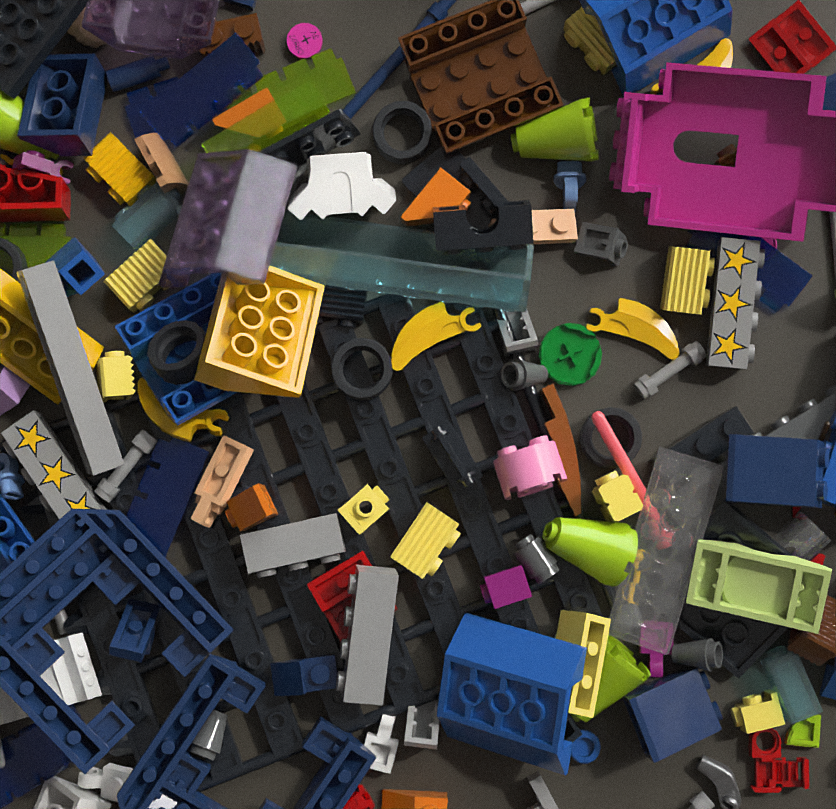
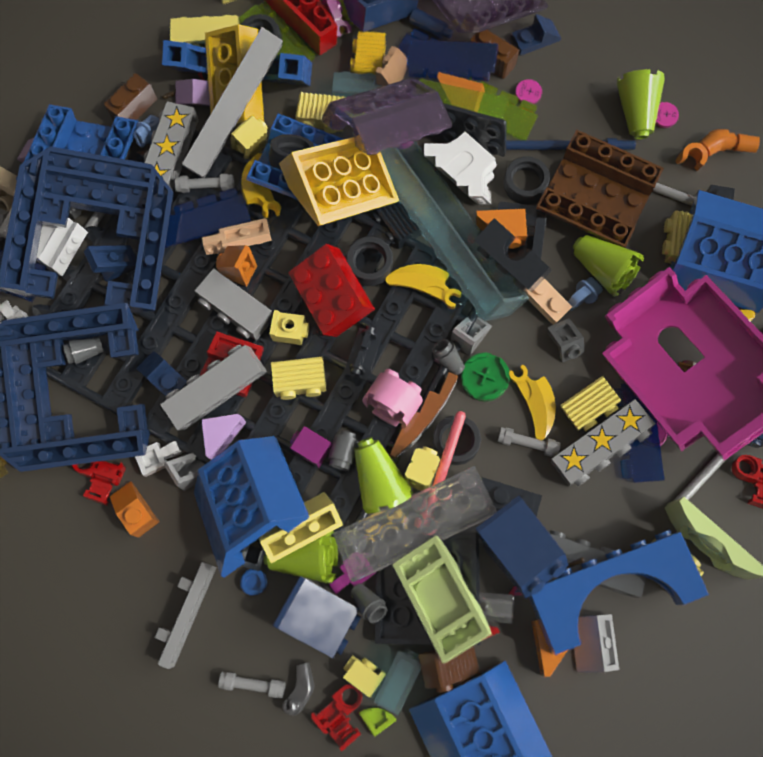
camera: 55 degrees right, 10 degrees down
none -> lavender slope [202,414,246,460]
none -> red brick [288,244,375,337]

